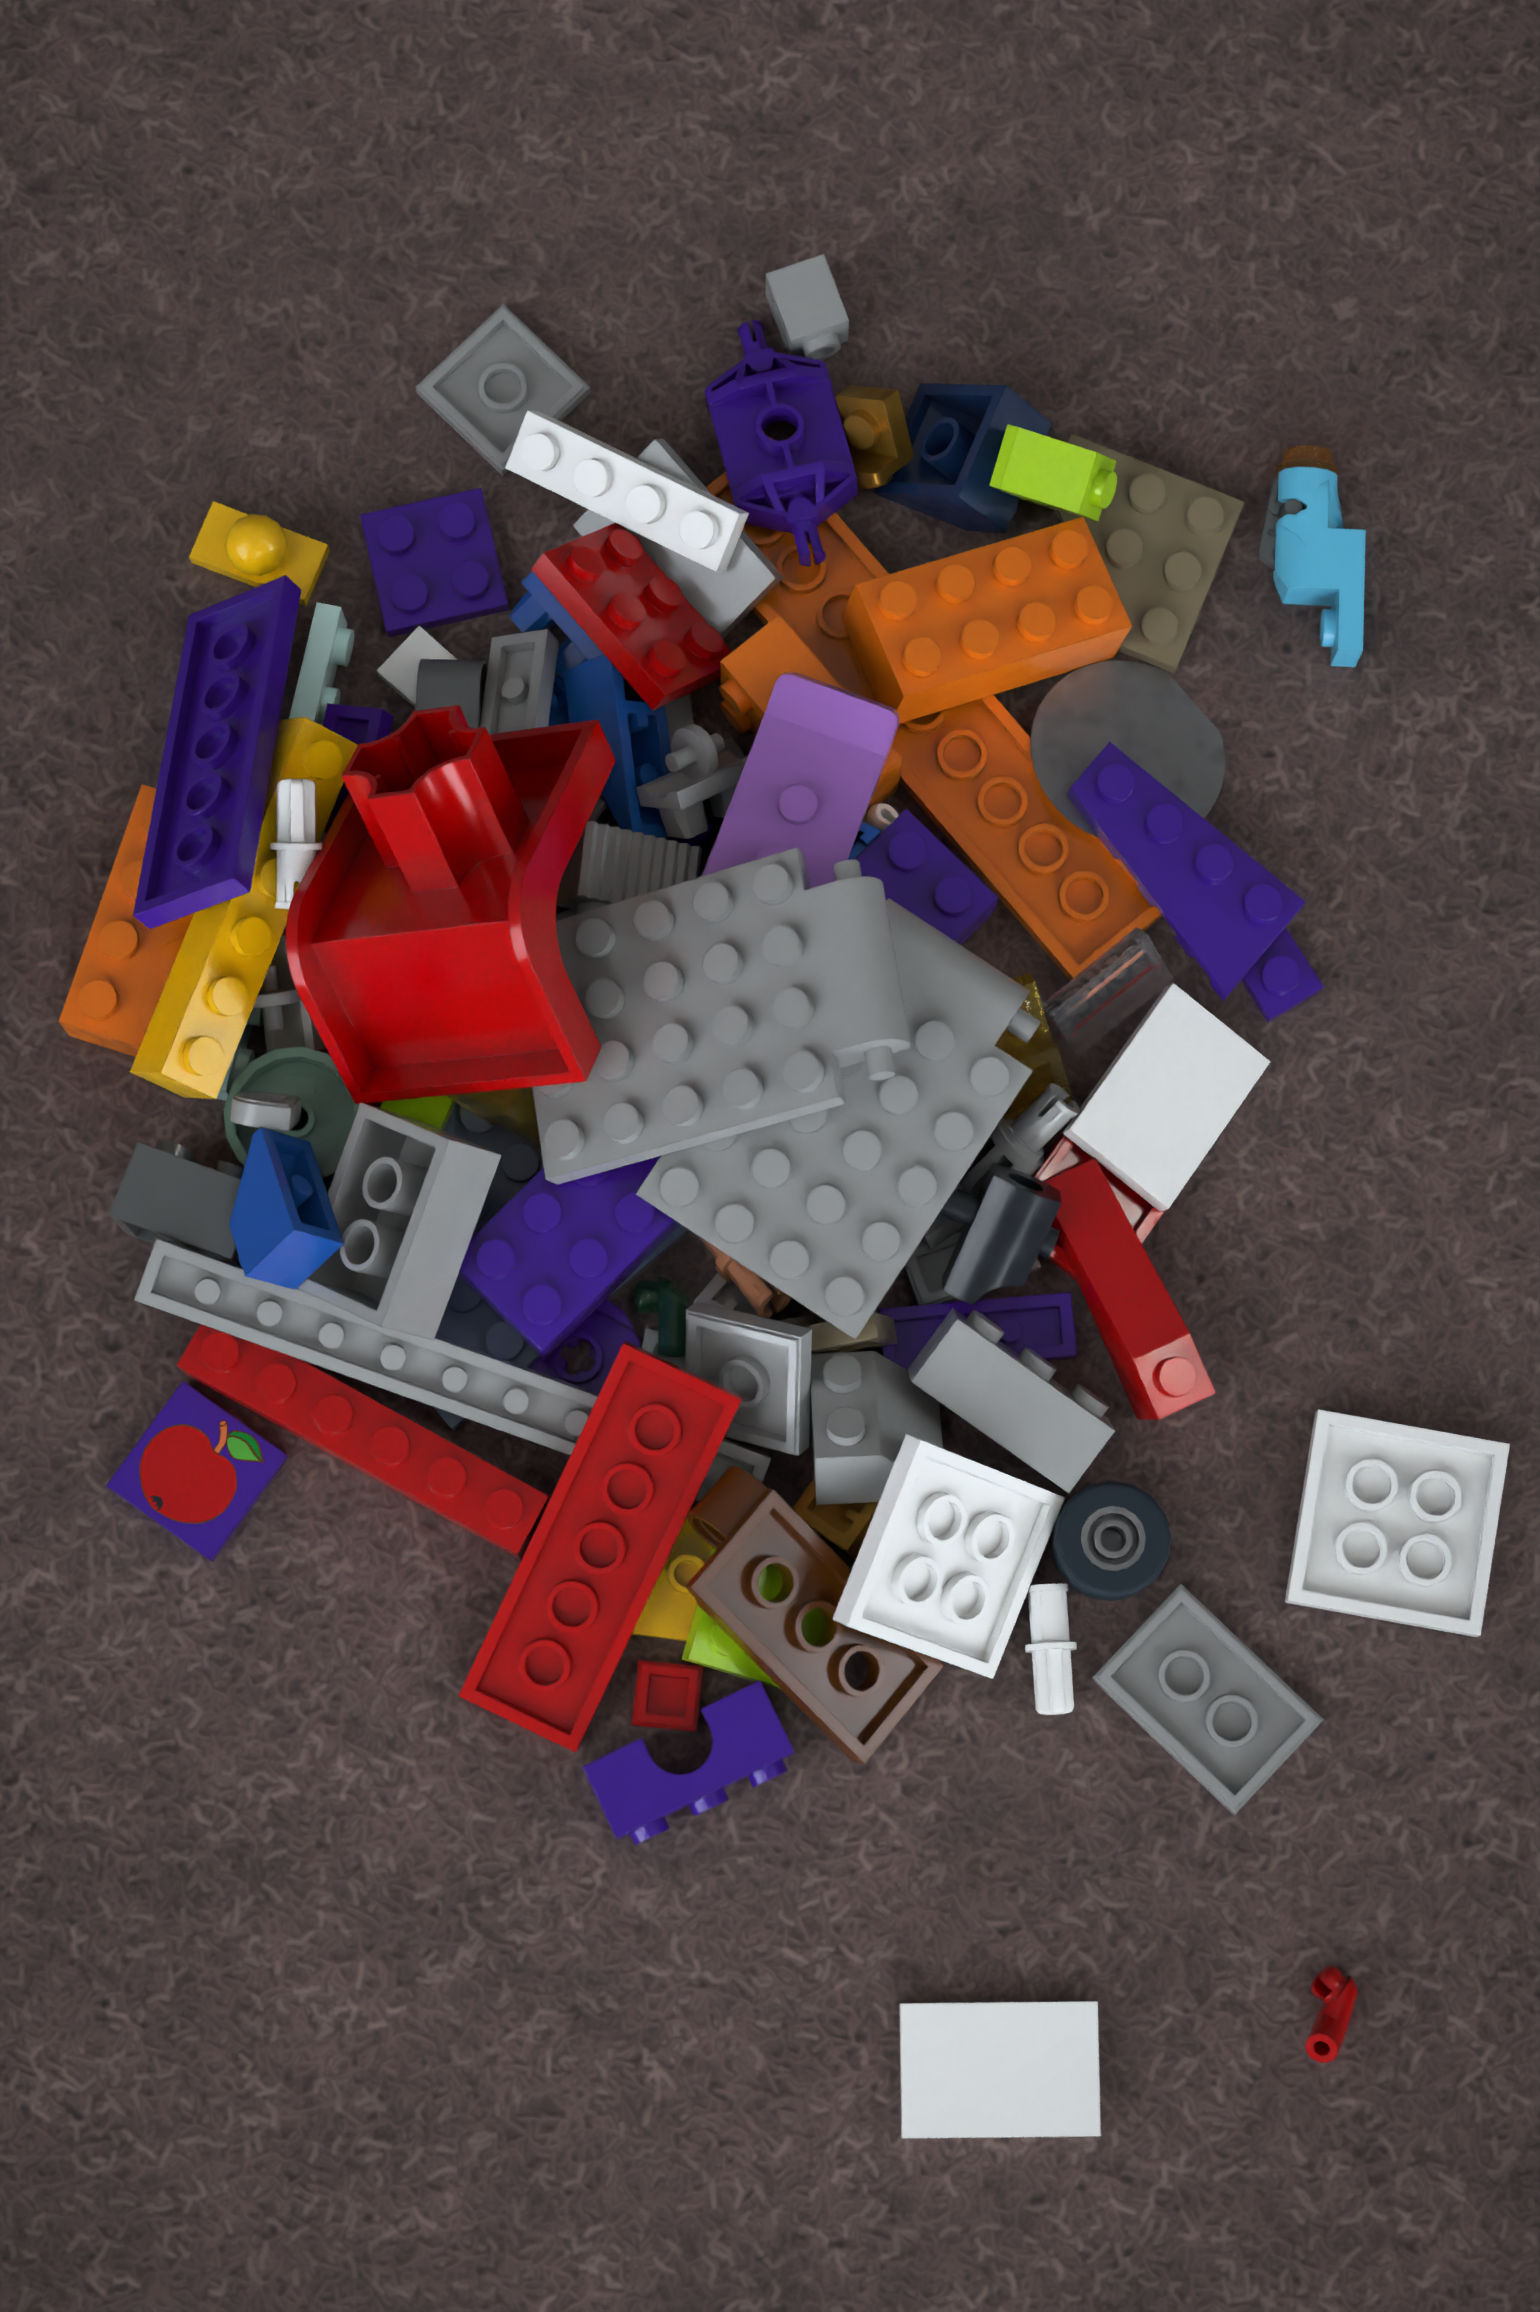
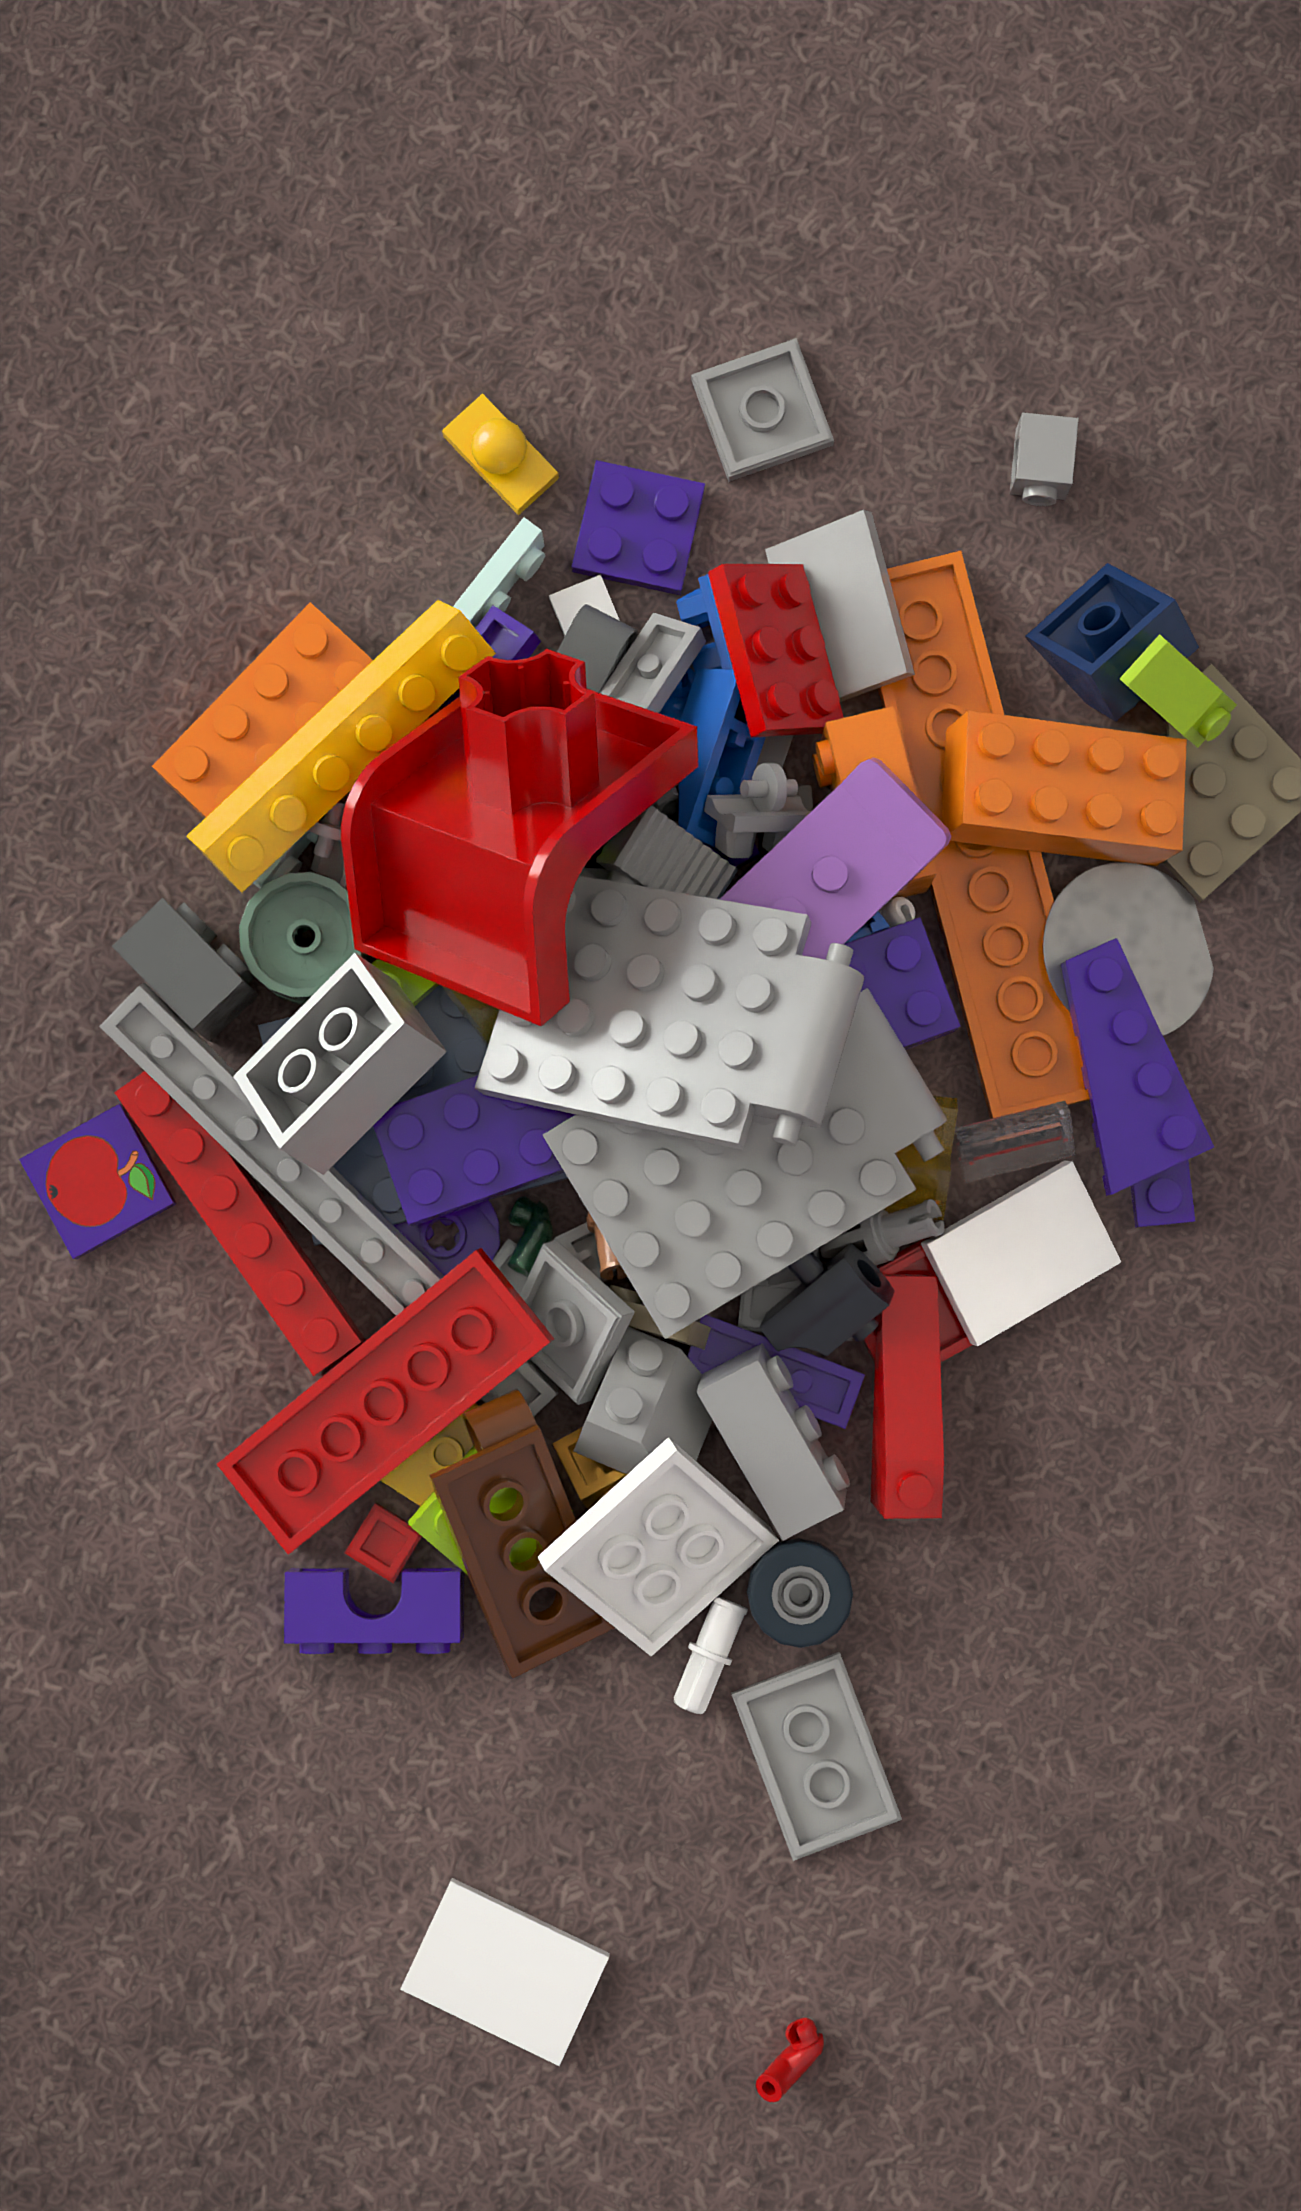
camera: 30 degrees right, 5 degrees up
dark purple plate [133,575,301,929] -> none
blue slope [229,1127,344,1290] -> none
light grey tile [230,1092,302,1131] -> none
white axle [270,779,323,909] -> none
white plate [505,410,749,572] -> none
dark purple plate [705,320,858,566] -> none
pearl gold bracket [835,385,914,489] -> none
white plate [1285,1409,1510,1637] -> none

